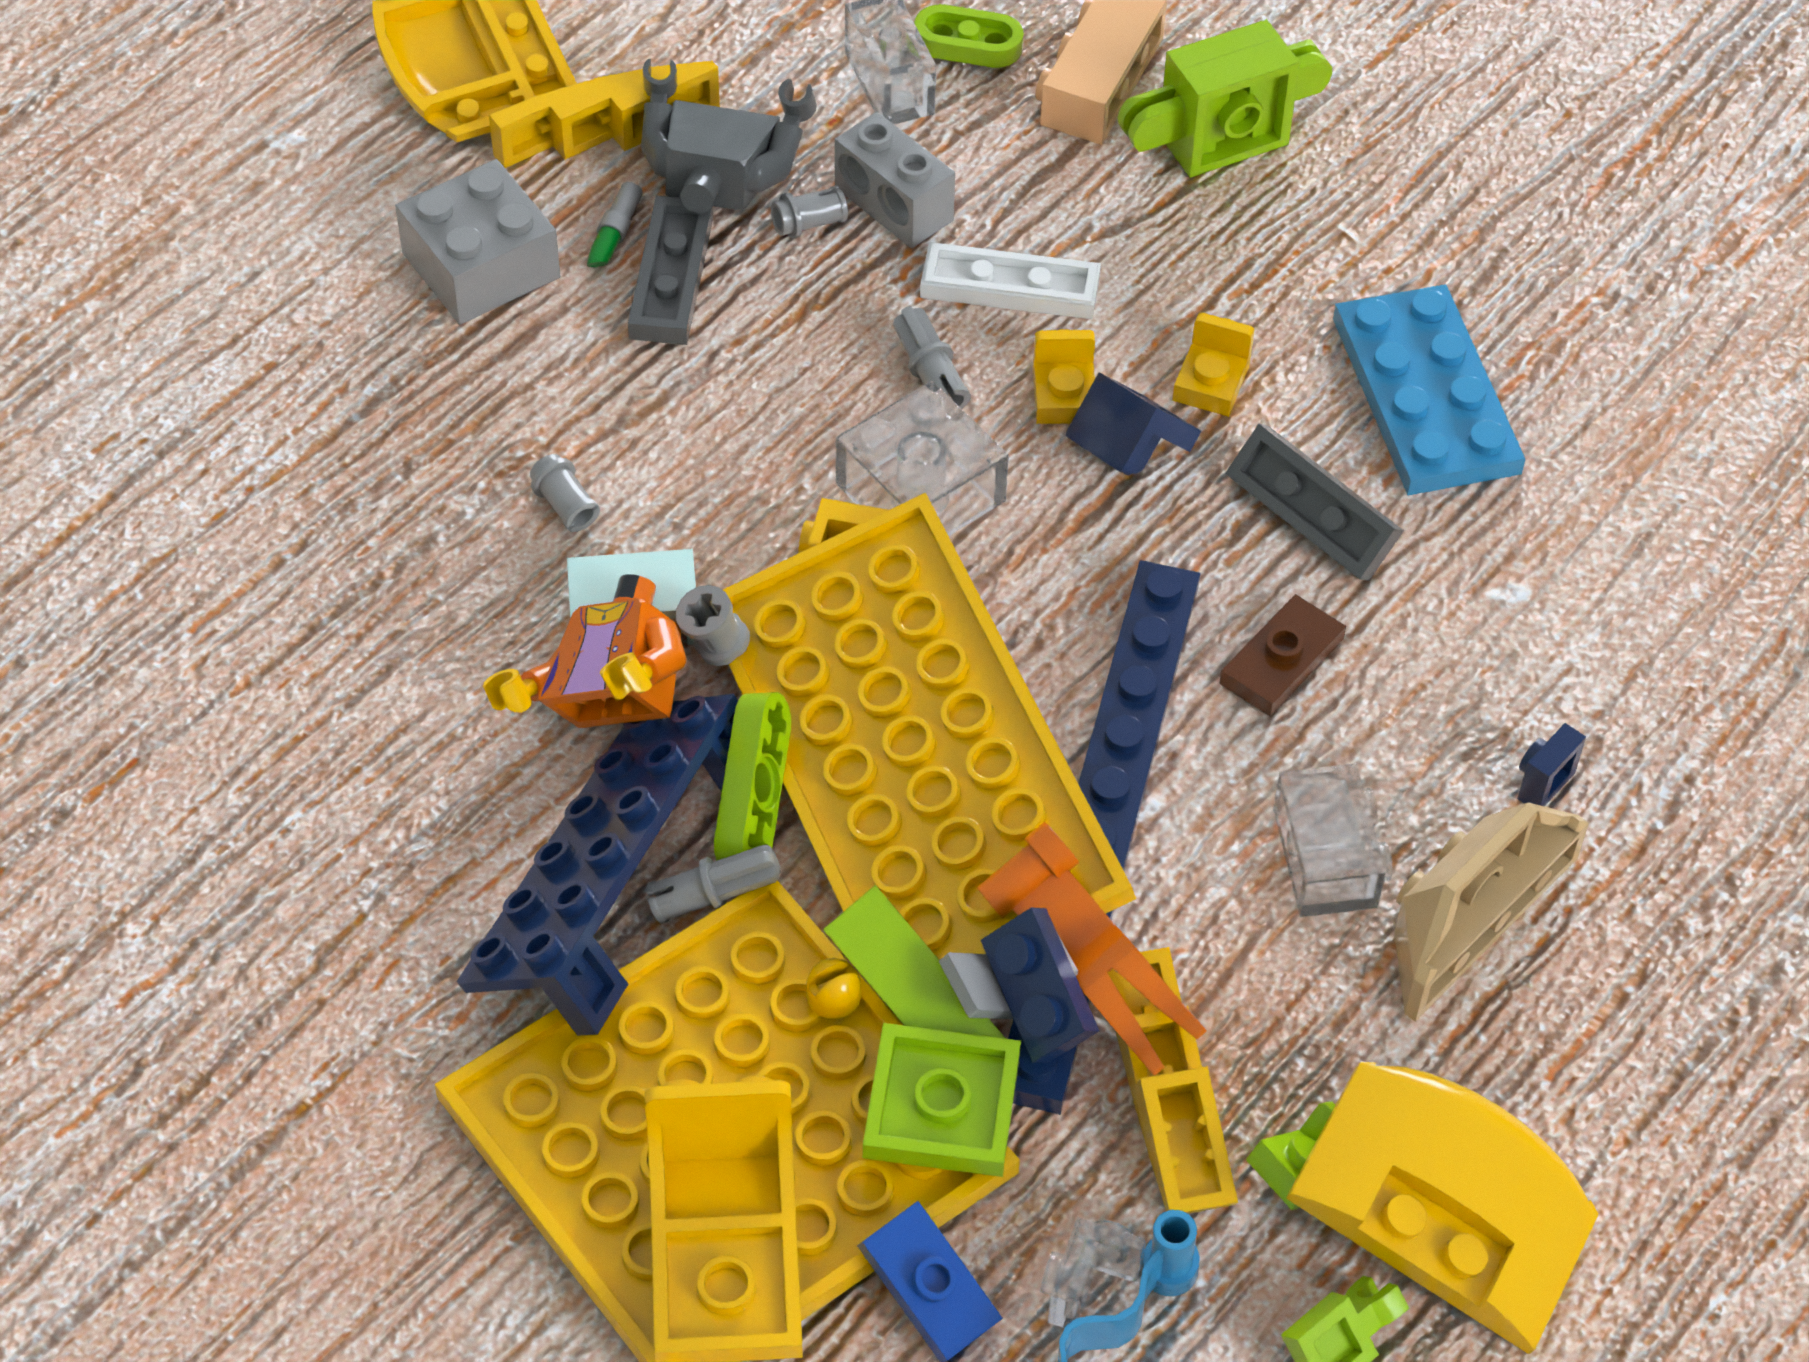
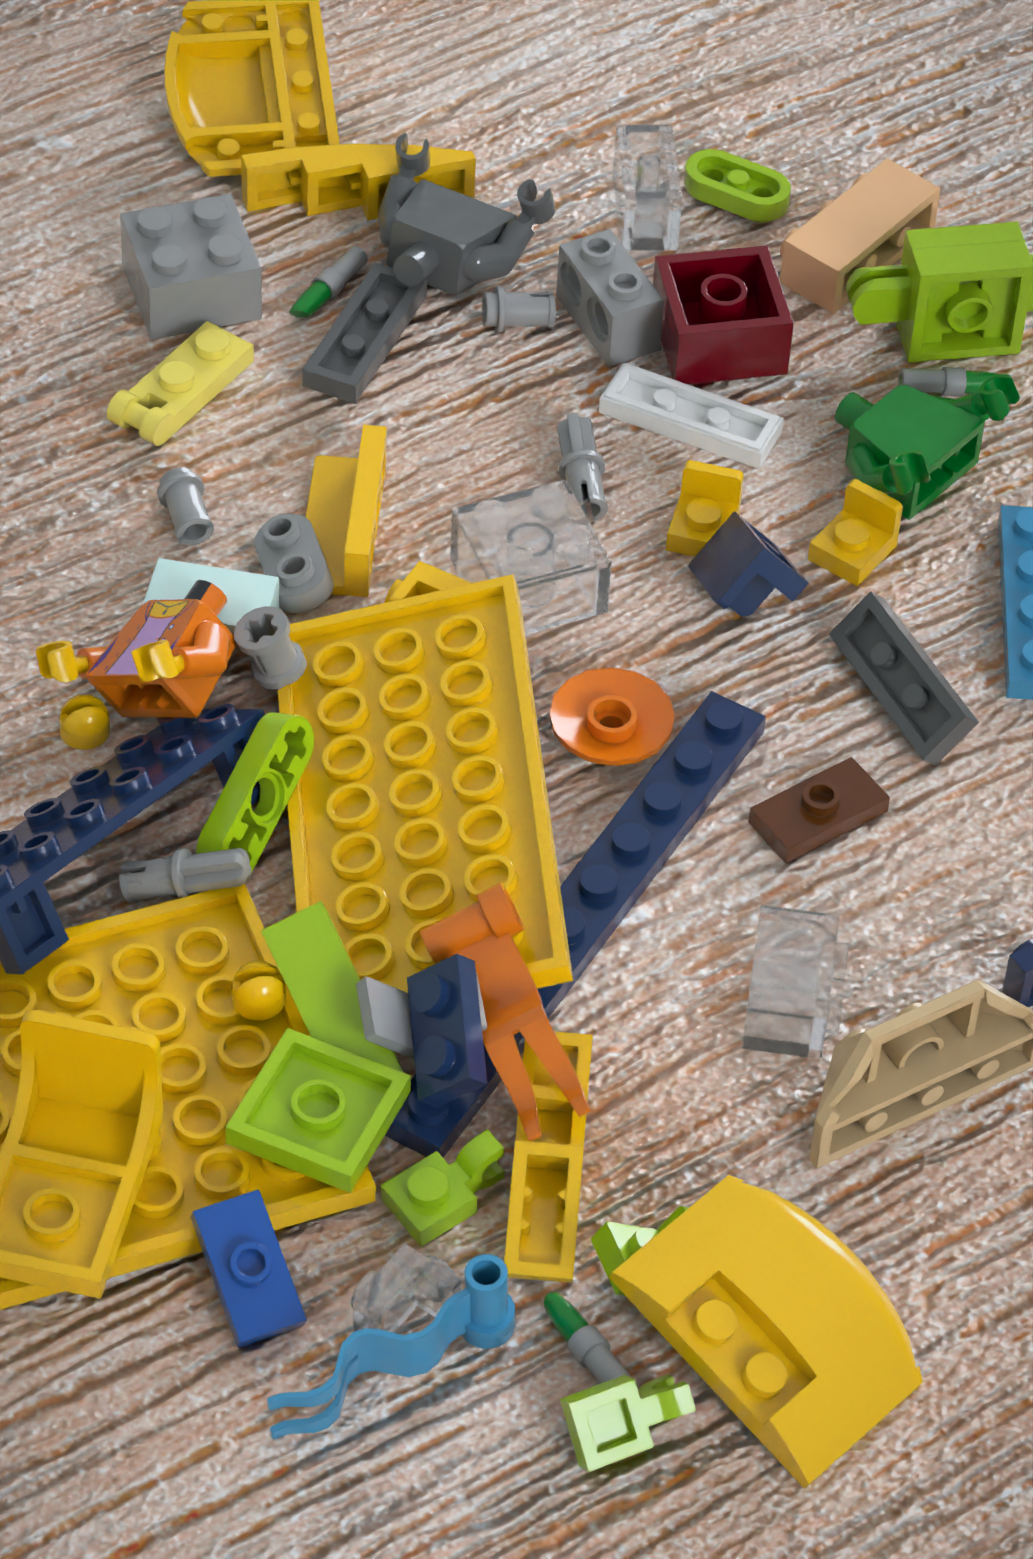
camera: 15 degrees right, 5 degrees down
none -> yellow hinge [59,694,110,750]
none -> light yellow plate [106,321,254,446]
none -> light grey plate [254,514,334,613]
none -> yellow panel [306,425,387,597]
none -> lime plate [380,1129,505,1247]
none -> light grey piece [544,1292,637,1385]
none -> orange dish [549,667,675,766]
none -> dark red brick [653,245,794,385]
none -> green torso [835,374,1020,520]
none -> light grey piece [898,367,1000,396]

